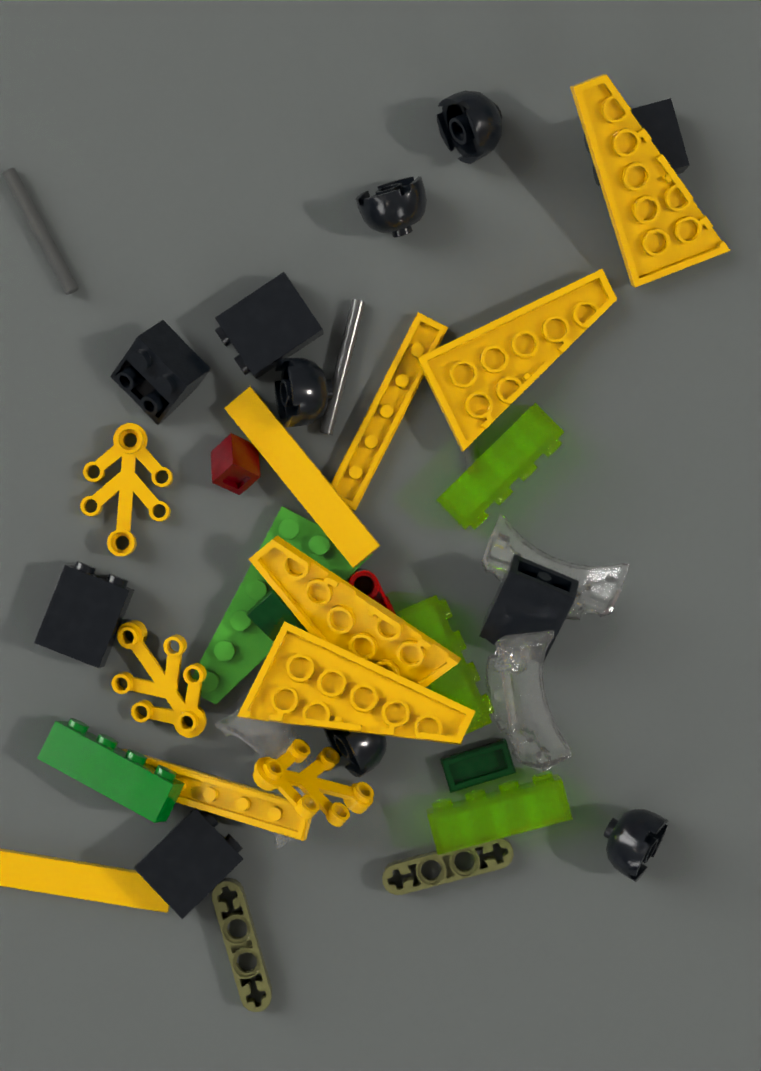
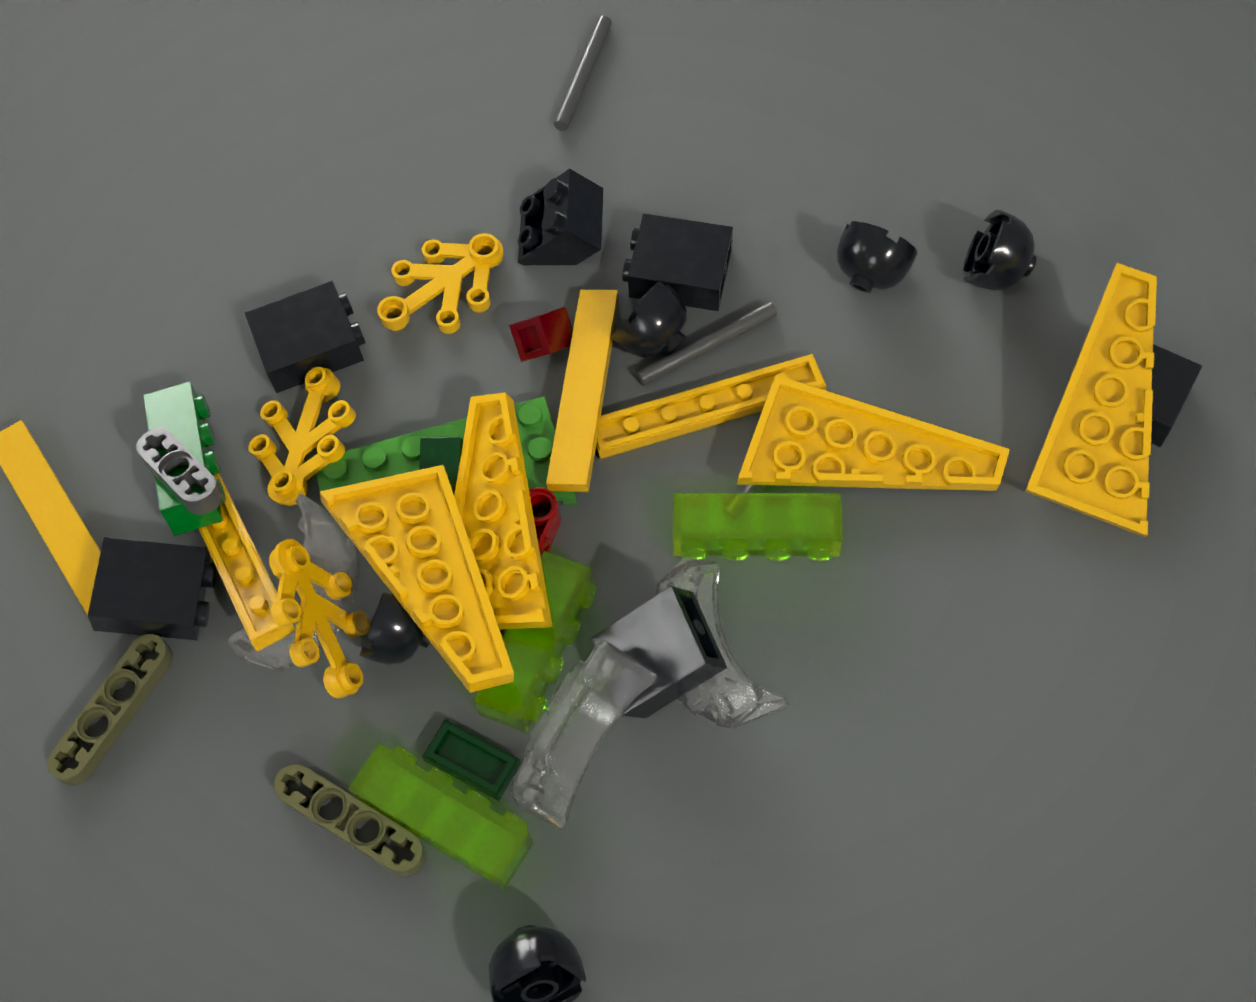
camera: 55 degrees right, 25 degrees down
none -> dark grey beam [136,429,223,515]

